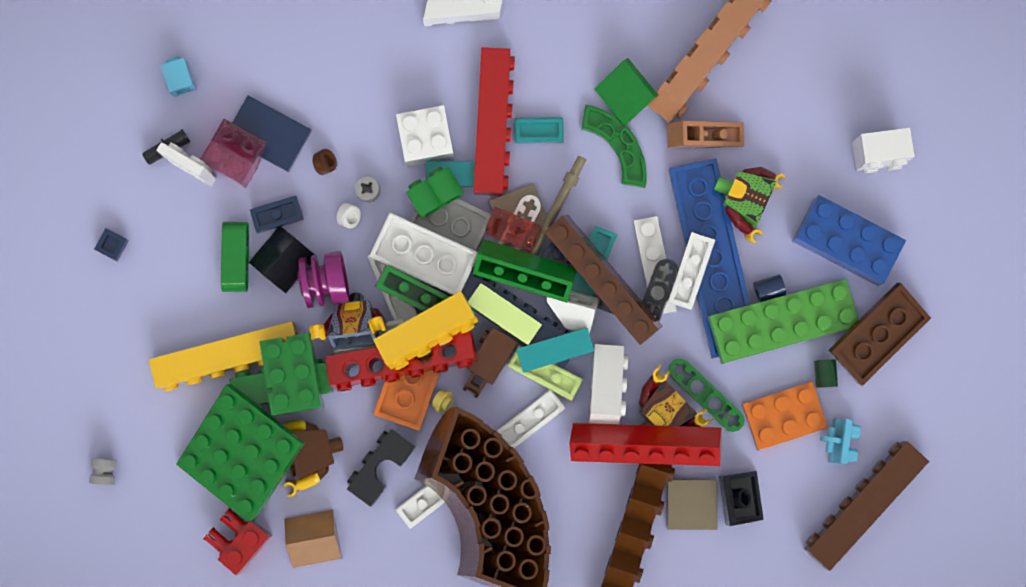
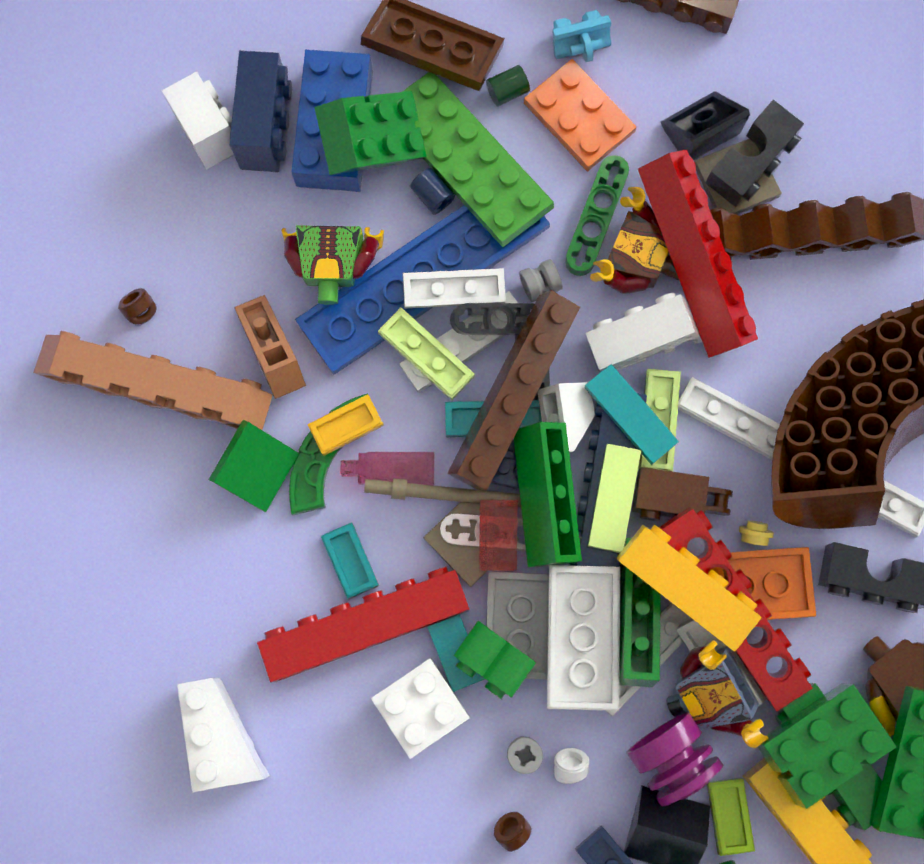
camera: 110 degrees left, 5 degrees down
none -> reddish brown tile [118,288,157,324]
none -> dark blue brick [229,50,292,172]
none -> yellow tile [307,394,384,456]
none -> green piece [314,91,427,175]
none -> clear pink hinge [340,452,435,485]
none -> yellowish green tile [378,307,475,400]
none -> light grey wheel [519,259,563,302]
none -> black arch [705,100,804,207]
none -> lime tile [707,778,755,856]

